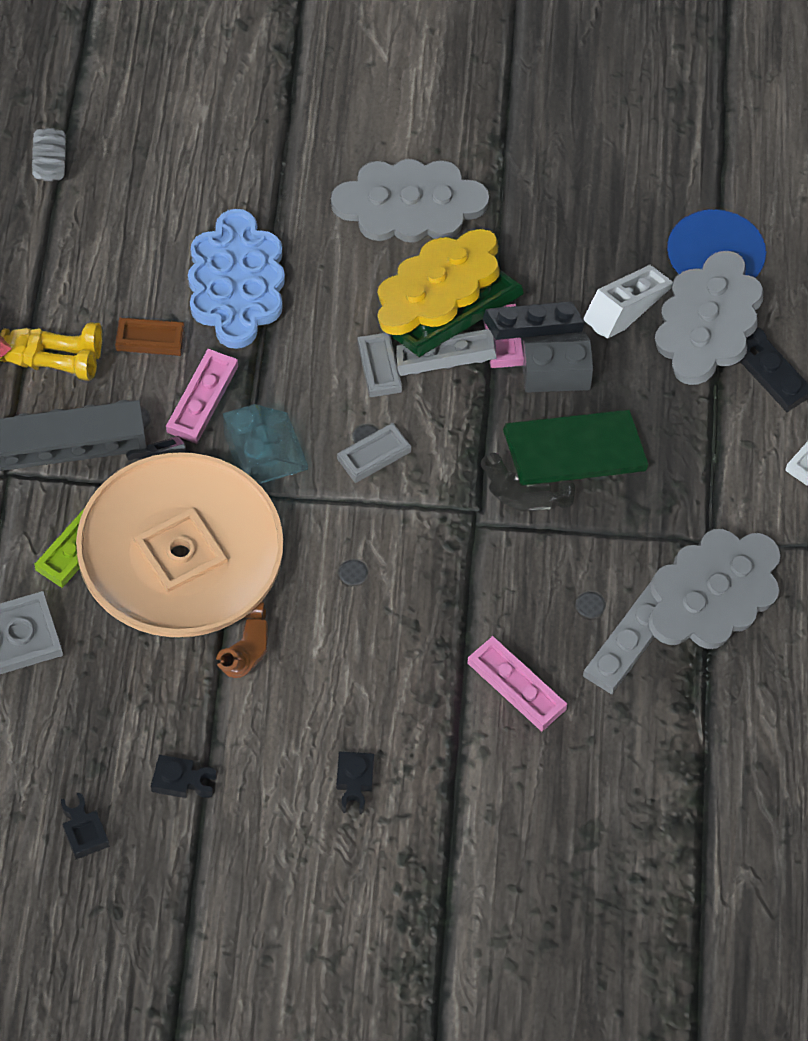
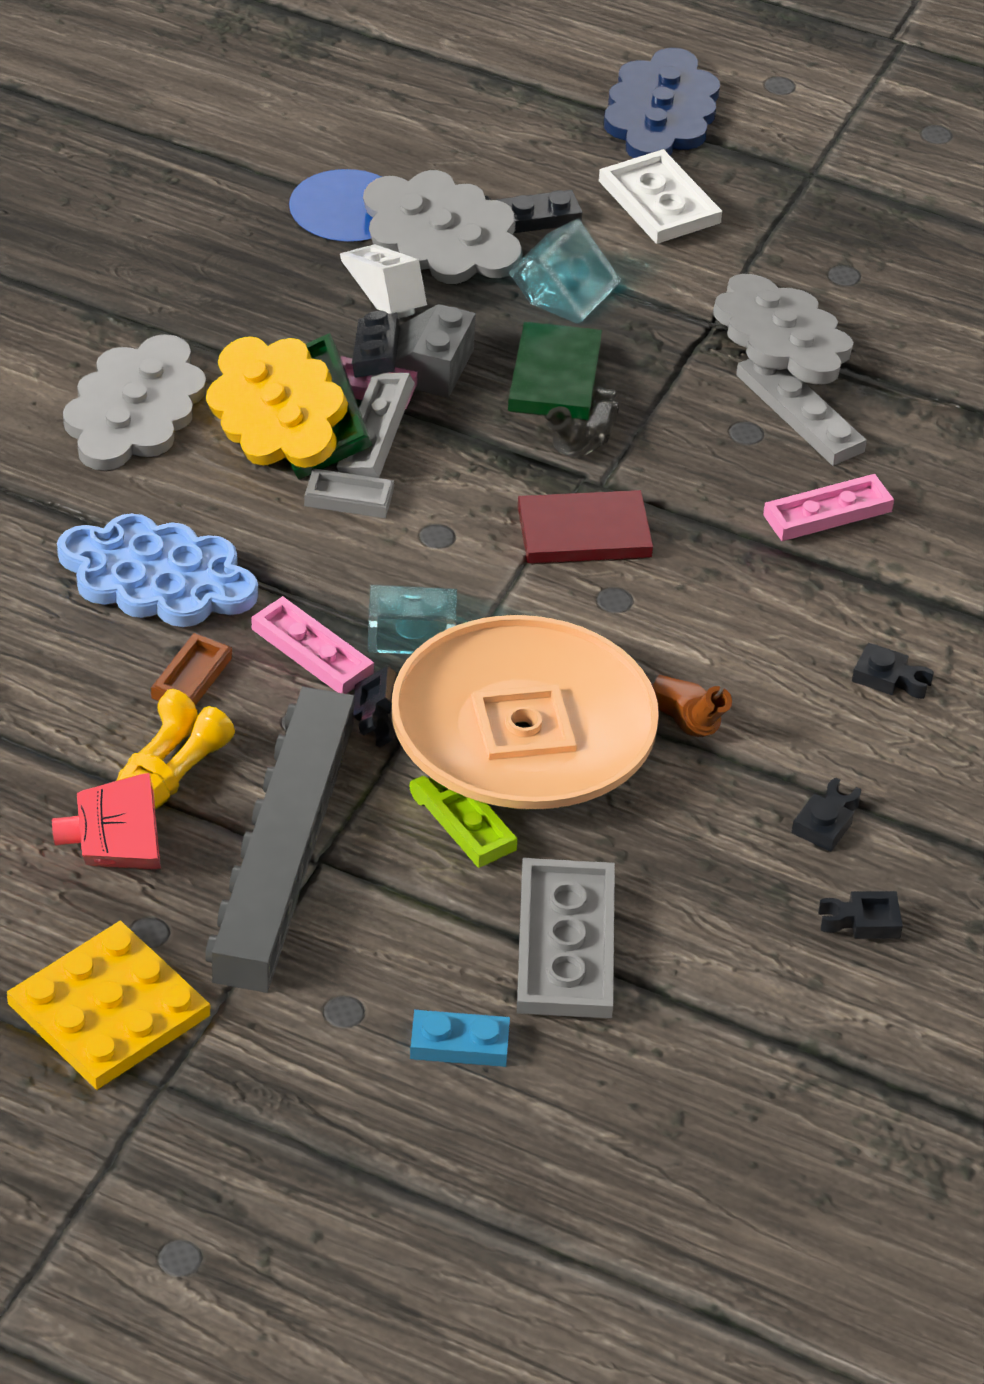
camera: 70 degrees left, 15 degrees down
light grey tile [337,423,411,483] -> none
none -> clear light blue slope [509,218,621,324]
none -> dark red tile [517,490,653,563]

